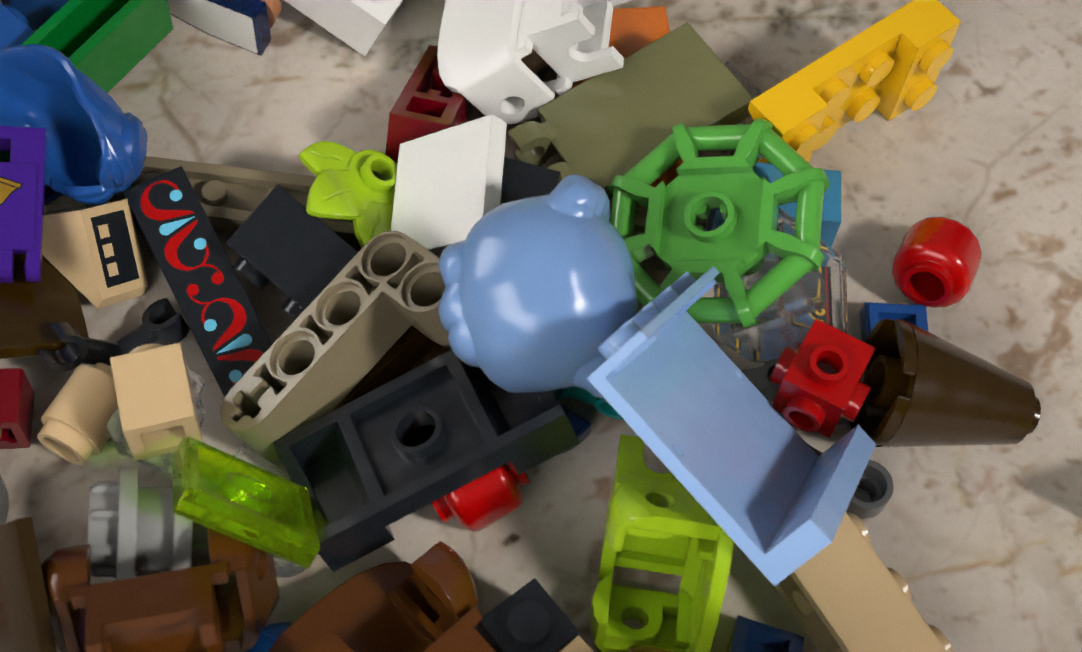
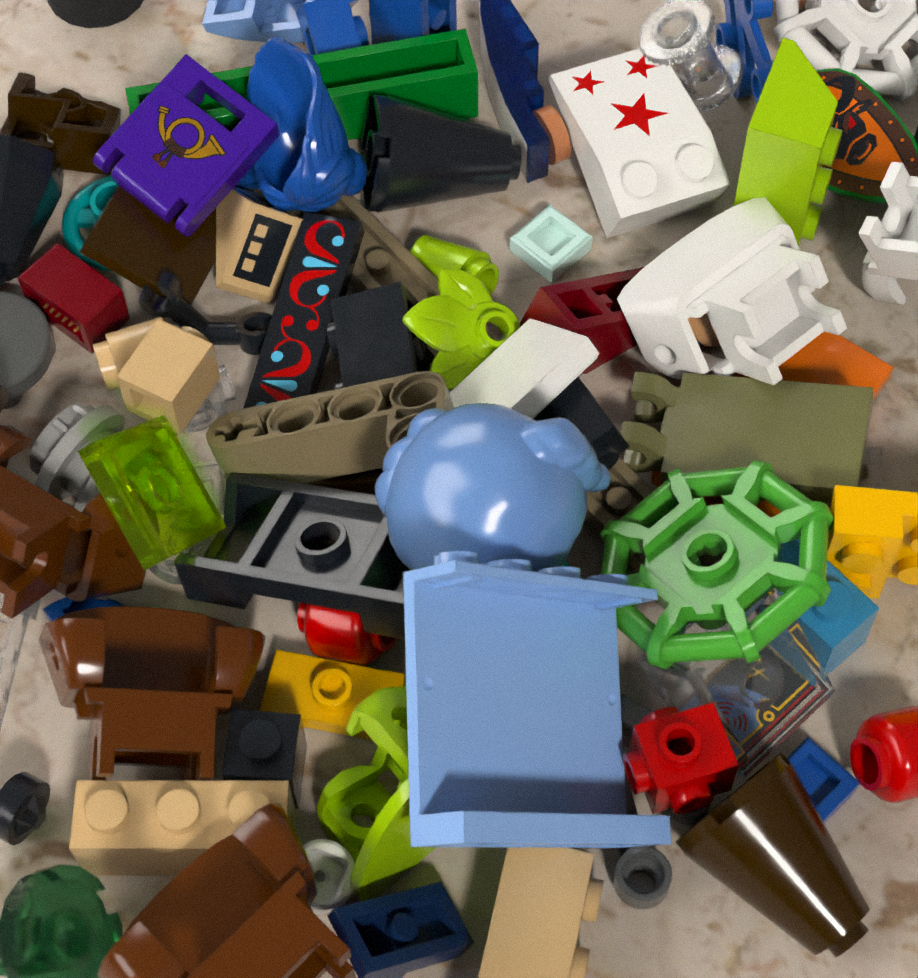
camera: 50 degrees right, 0 degrees up
none -> yellow plate [260,650,406,741]
none -> black cone [360,94,521,213]
none -> lime cone [410,235,499,296]
none -> light aqua tile [509,205,593,283]

